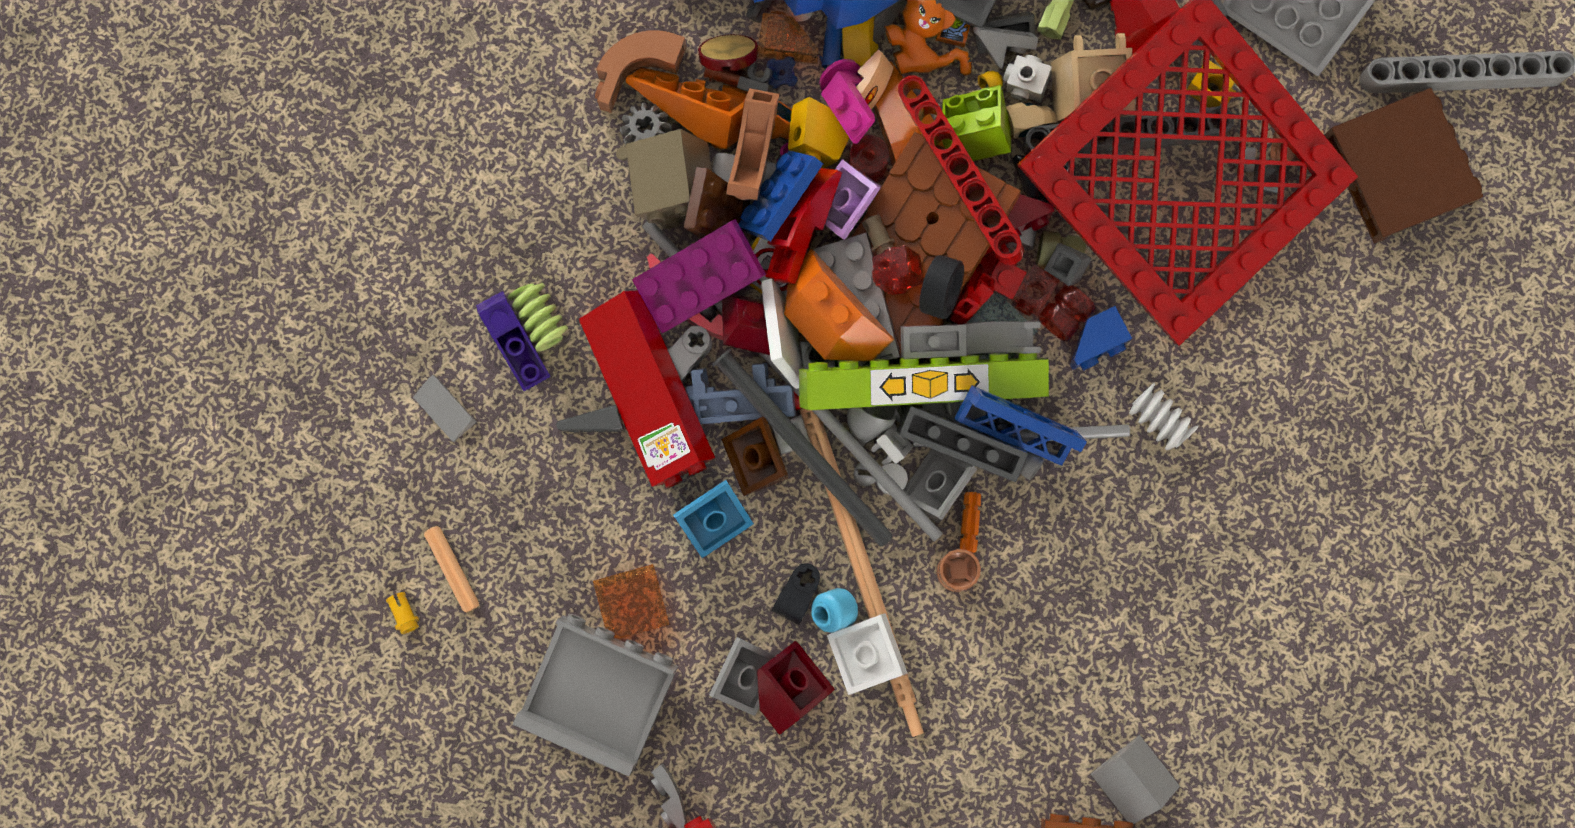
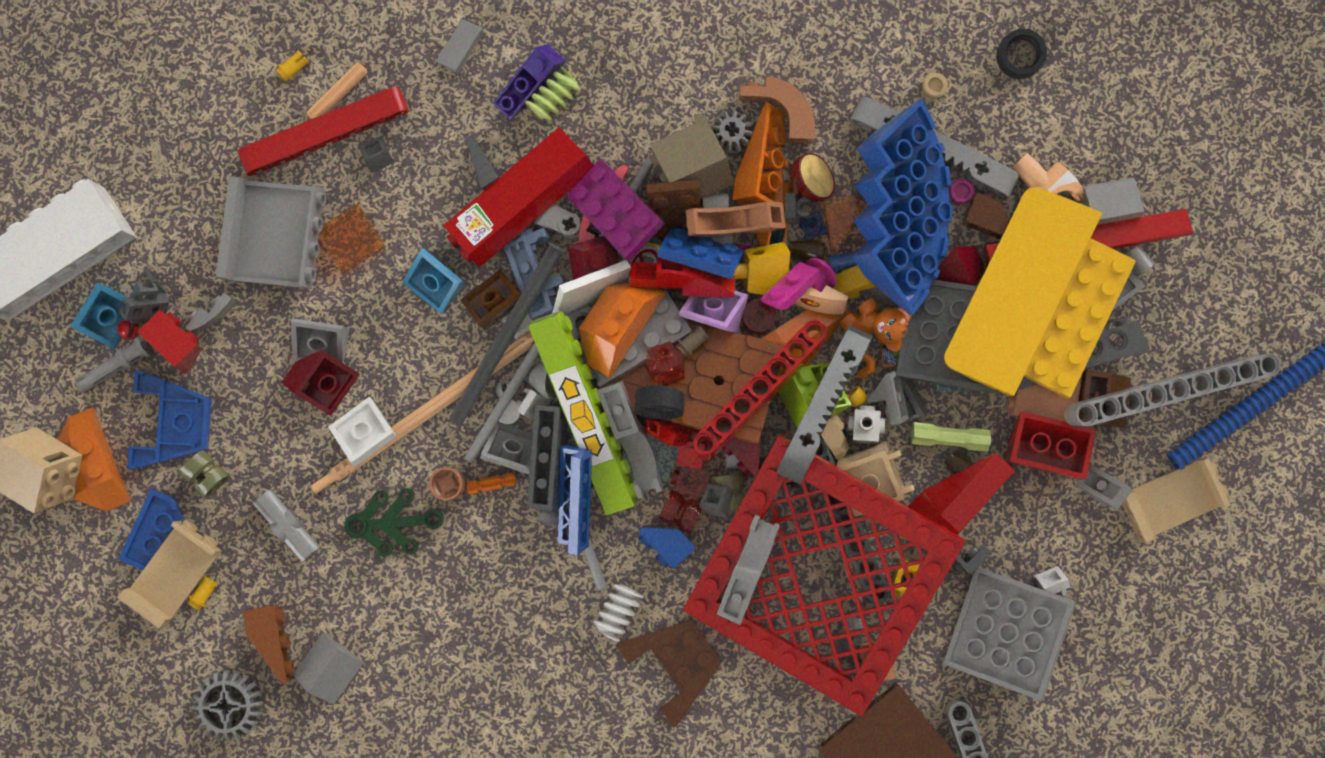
camera: 70 degrees right, 5 degrees up
black piece [771,563,820,625] -> none
medium azure head [811,588,858,633] -> none
none -> red beam [237,87,409,176]
none -> light grey piece [253,489,321,562]
none -> dark green plant [344,488,444,557]
none -> dark grey slope [359,135,394,173]
none -> reddish brown wing [615,620,722,728]
none -> light grey piece [717,515,780,625]
none -> gear [776,325,873,485]
none -> dark brown cone [788,240,826,261]

